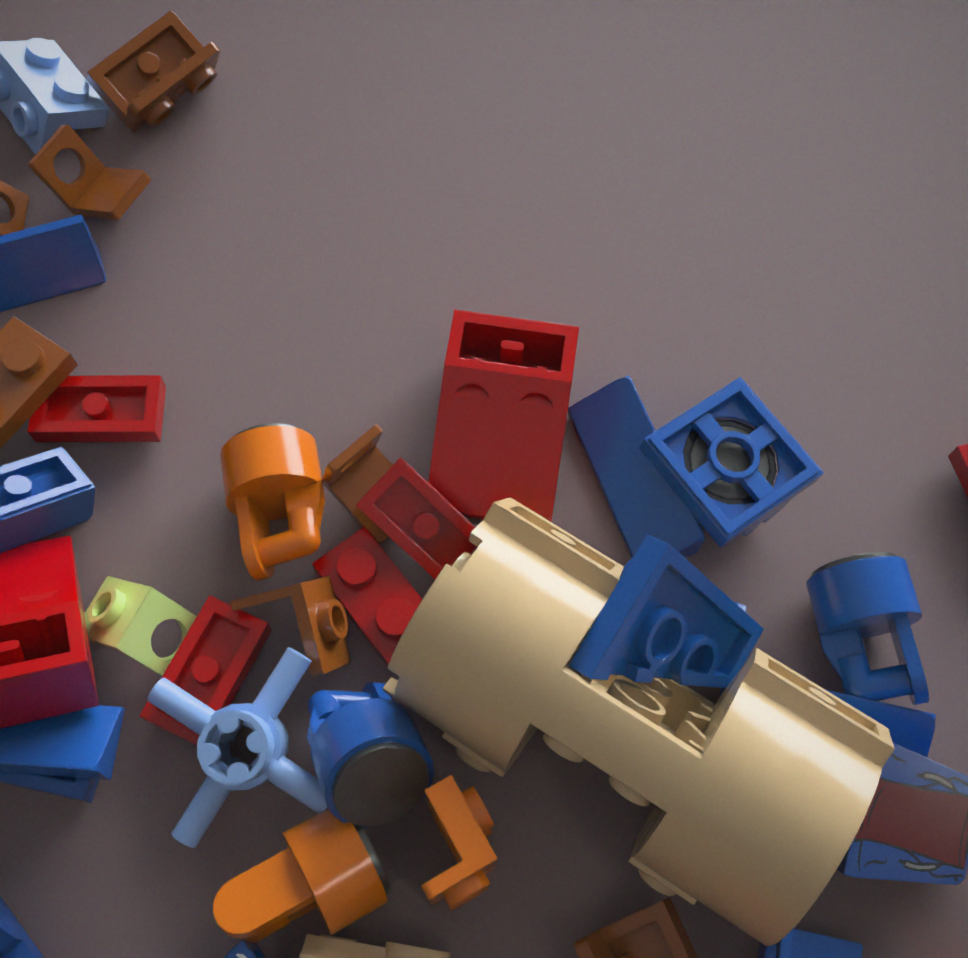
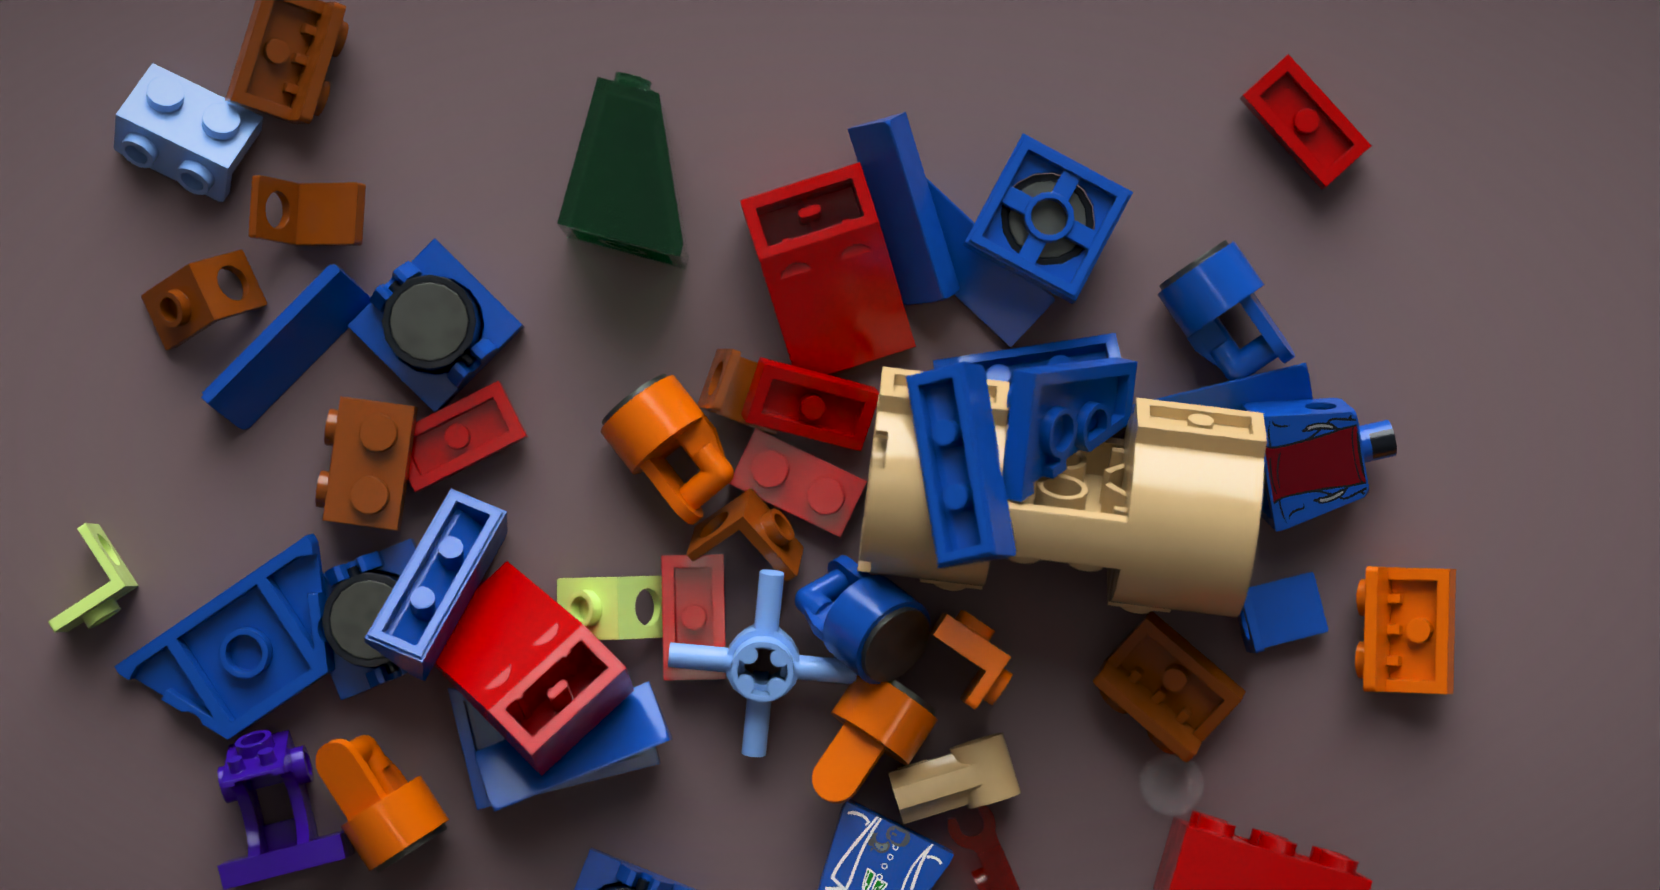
camera: 25 degrees left, 20 degrees up
none -> piece [347,238,524,413]
none -> clear green slope [557,72,689,270]
none -> blue slope [848,112,960,306]
none -> blue slope [906,361,1016,568]

